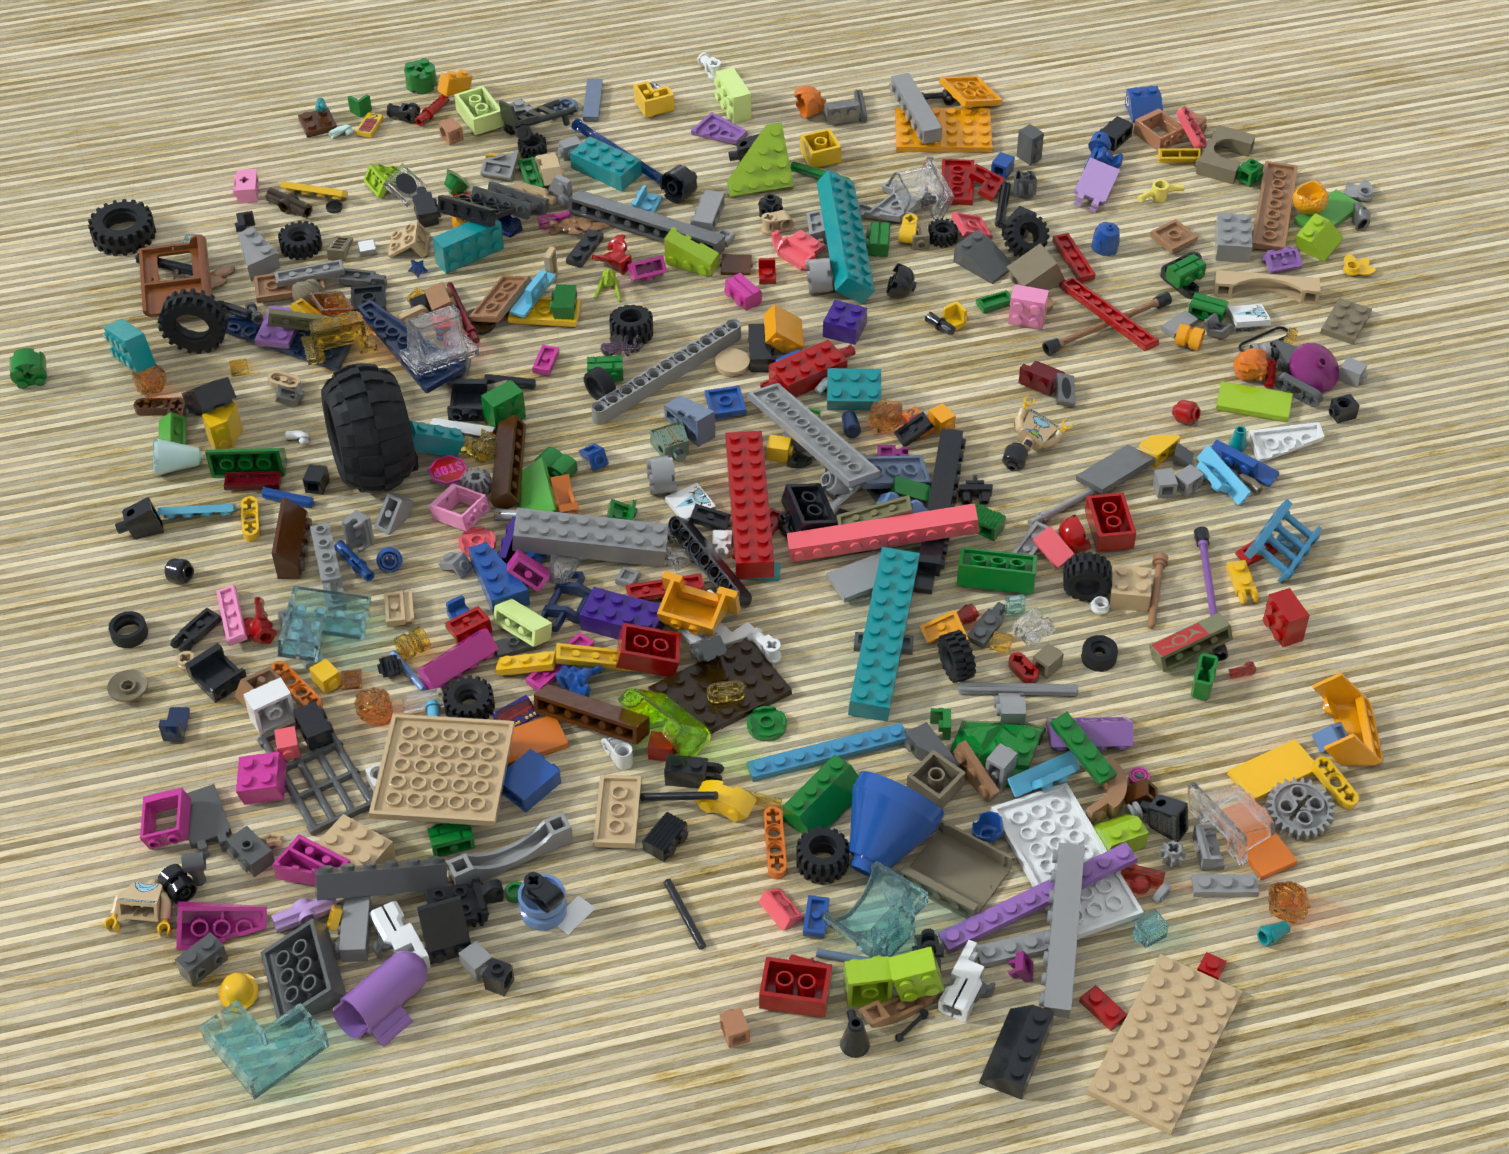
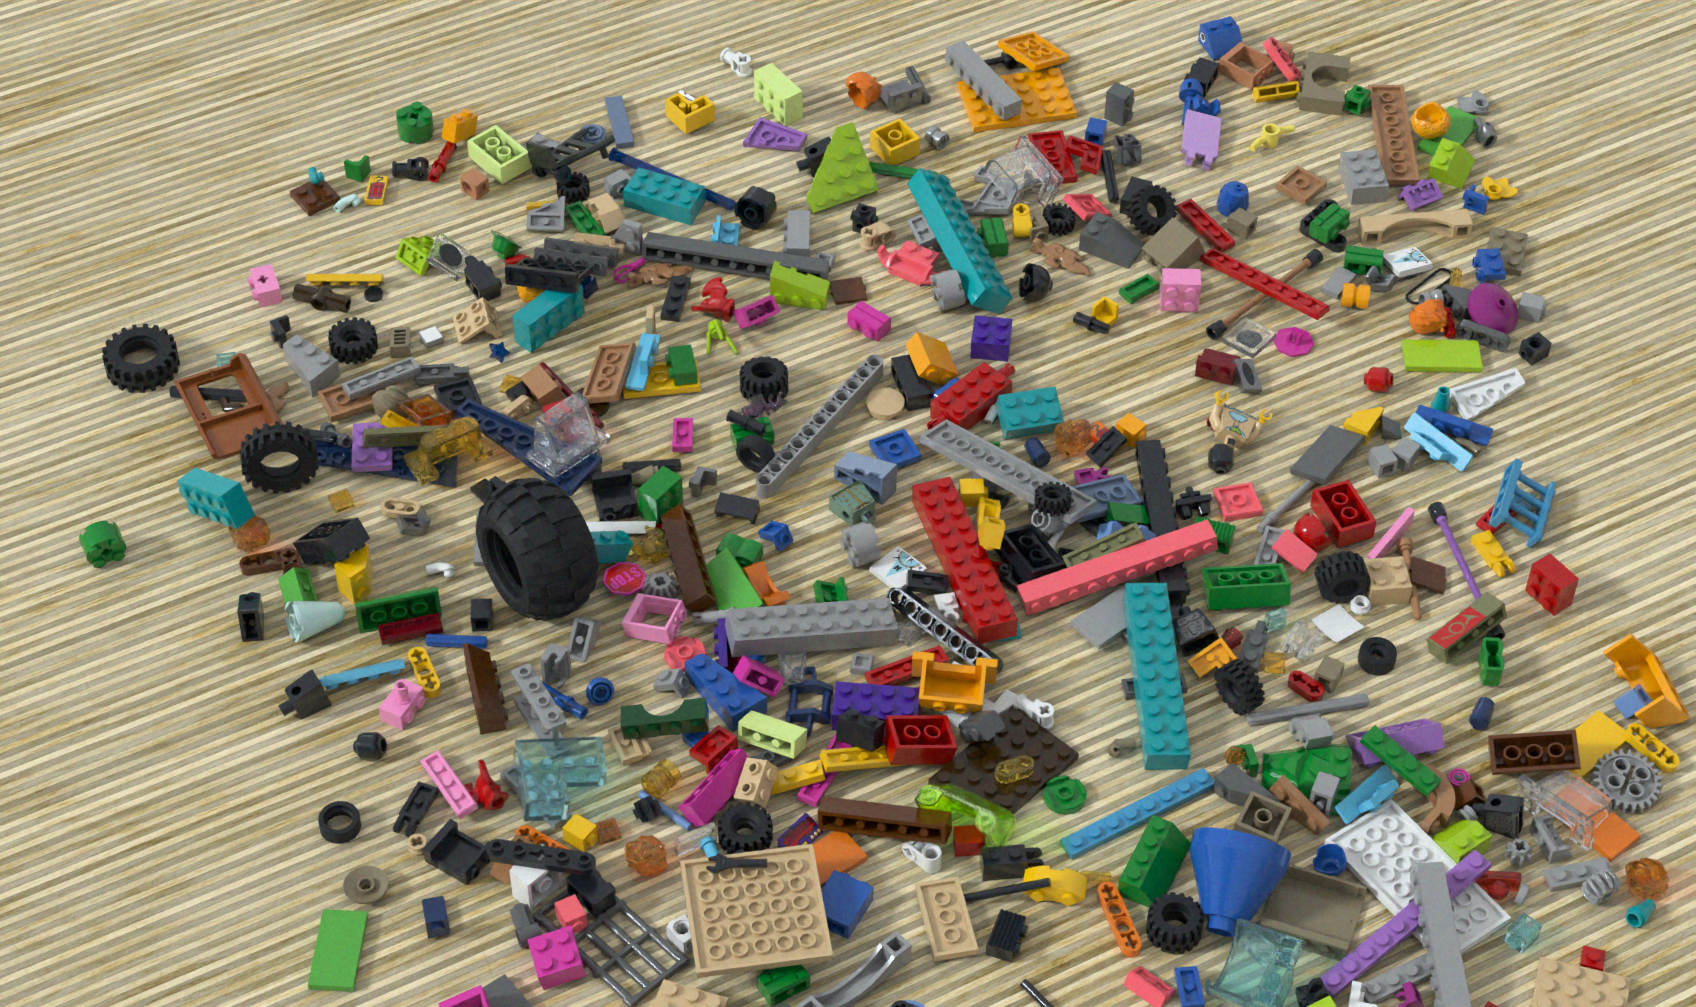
camera: 15 degrees left, 0 degrees up
blue animal [556,664,605,697] -> none
red bracket [758,258,776,284] -> none
clear red arm [1228,661,1256,679] -> none
none -> black torso [237,592,264,642]
none -> bright green tile [308,909,368,992]
none -> bright pink brick [379,678,426,730]
none -> black piece [486,839,596,876]
none -> dark grey piece [510,903,542,948]
none -> dark green arch [620,698,709,740]
none -> flat silver bracket [689,466,717,498]
none -> black piece [706,853,768,874]
none -> black hinge [714,492,760,525]
none -> black pin [726,409,767,437]
none -> tan brick [733,758,779,809]
none -> black brick [835,709,885,752]
none -> light grey wheel [925,125,950,150]
none -> yellow arch [975,497,1006,550]
none -> medium nougat piece [1031,238,1091,276]
none -> black tyre [1034,481,1072,517]
none -> dark tan arm [1108,738,1136,757]
none -> torso [1173,606,1219,657]
none -> coral tile [1213,482,1264,522]
none -> clear tile [1222,317,1276,358]
none -> clear orange plate [1224,745,1245,765]
none -> dark tan brick [1227,207,1258,240]
none -> dark pink piece [1273,327,1314,357]
none -> white sticker [1312,604,1365,642]
none -> bright pink tile [1367,507,1415,559]
none -> reddish brown piece [1409,556,1447,594]
none -> blue bracket [1462,184,1489,215]
none -> dark blue piece [1469,697,1495,730]
none -> blue bracket [1472,248,1506,284]
none -> reddish brown slope [1488,730,1581,775]
none -> light grey gear [1581,869,1621,905]

